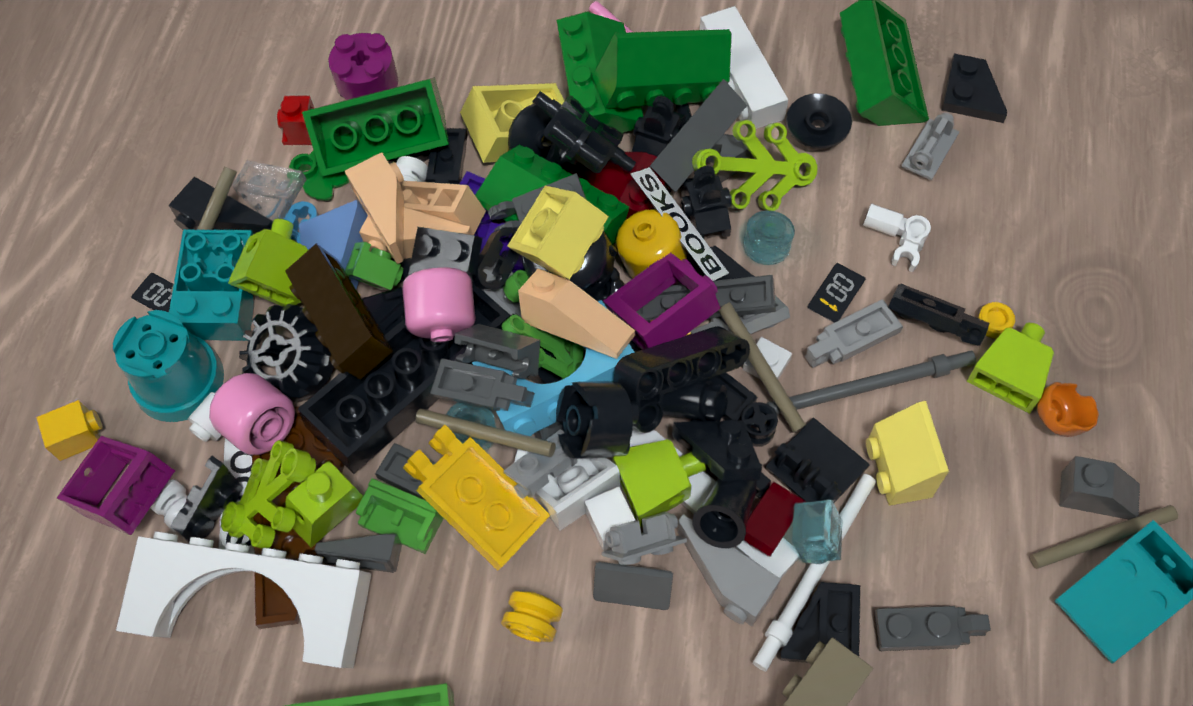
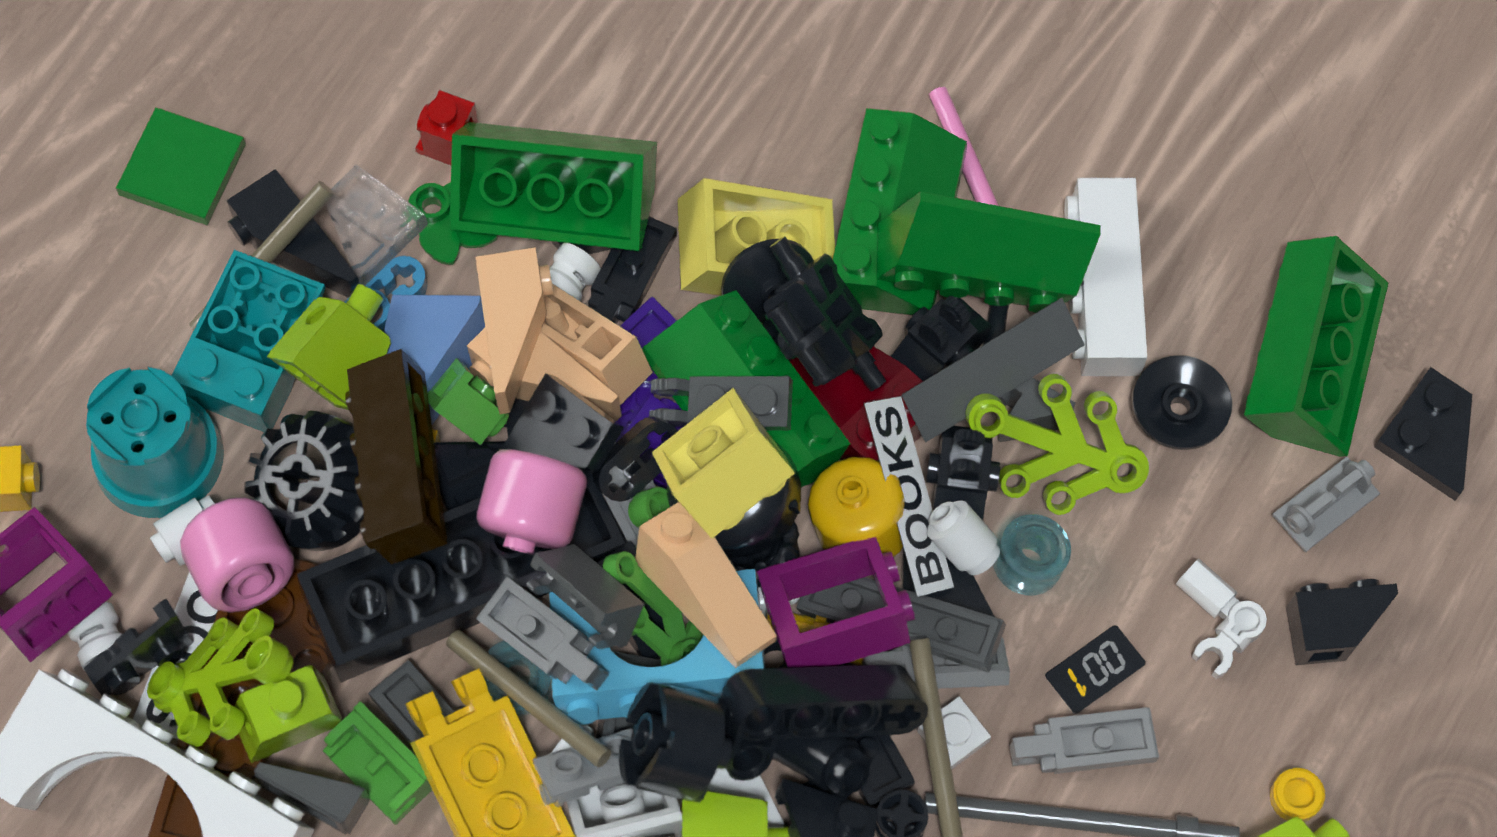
camera: 15 degrees right, 5 degrees up
black sticker [131,273,173,312] -> none
magenta brick [328,33,398,100] -> none
black hinge [888,284,990,346] -> none
none -> green tile [116,107,246,226]
none -> white brick [927,501,1000,575]
none -> black slope [1286,579,1398,665]

